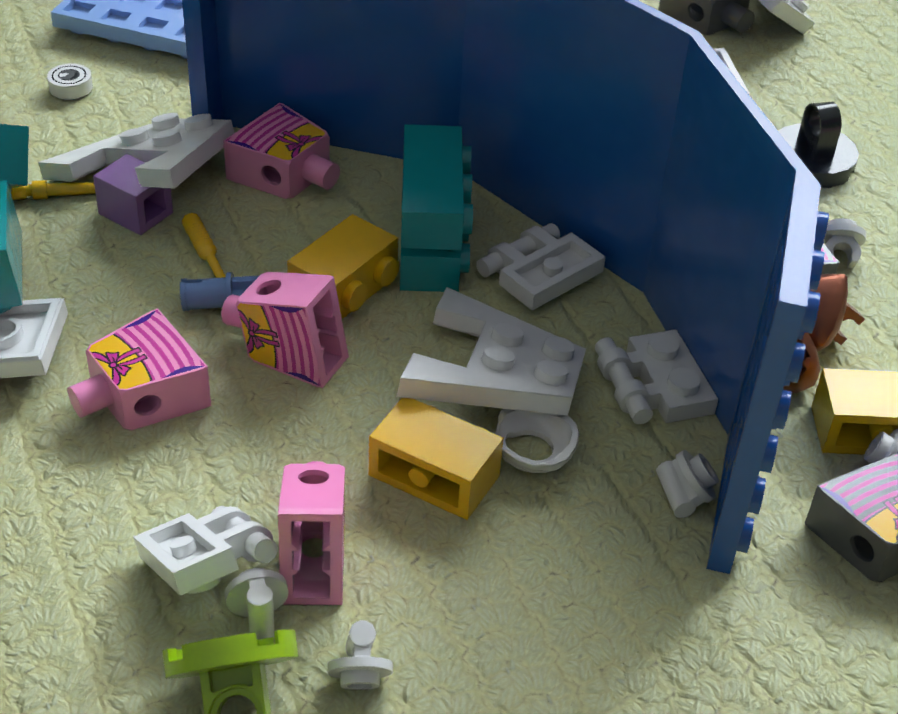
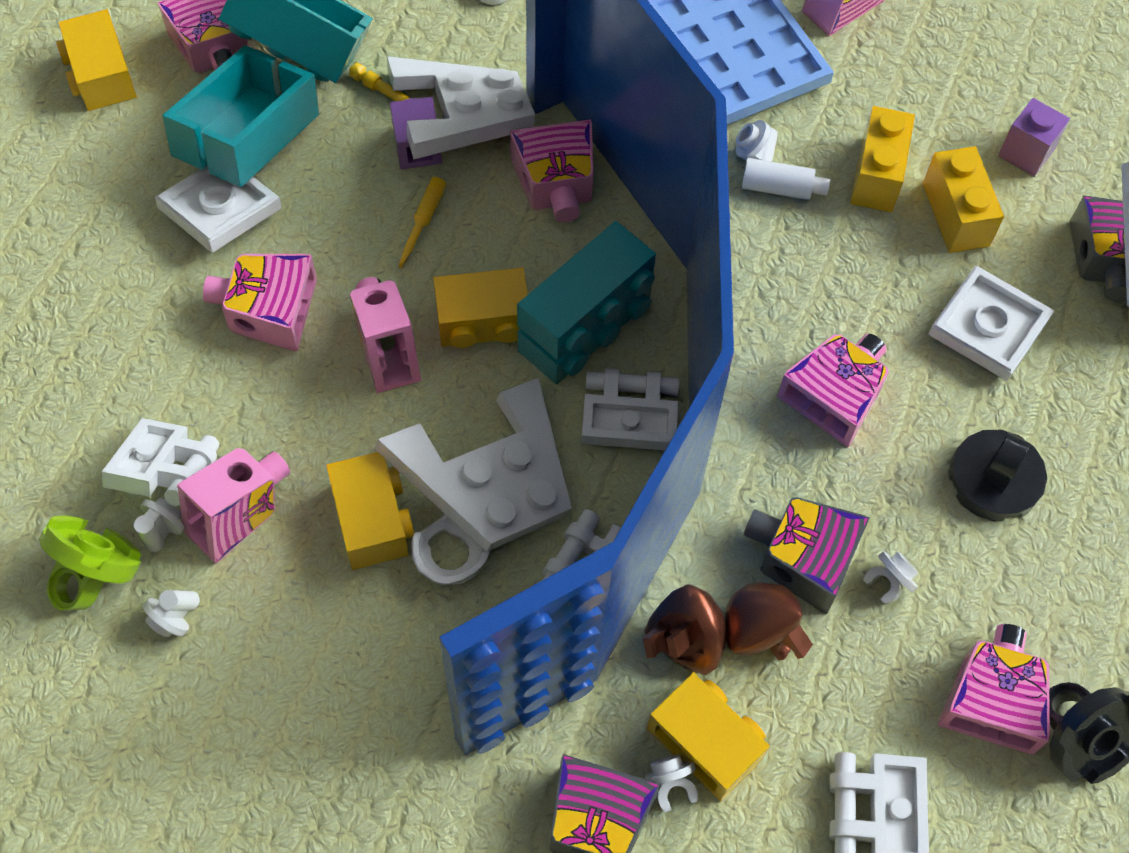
camera: 45 degrees right, 20 degrees up
medium blue axle [180,272,260,311] -> none

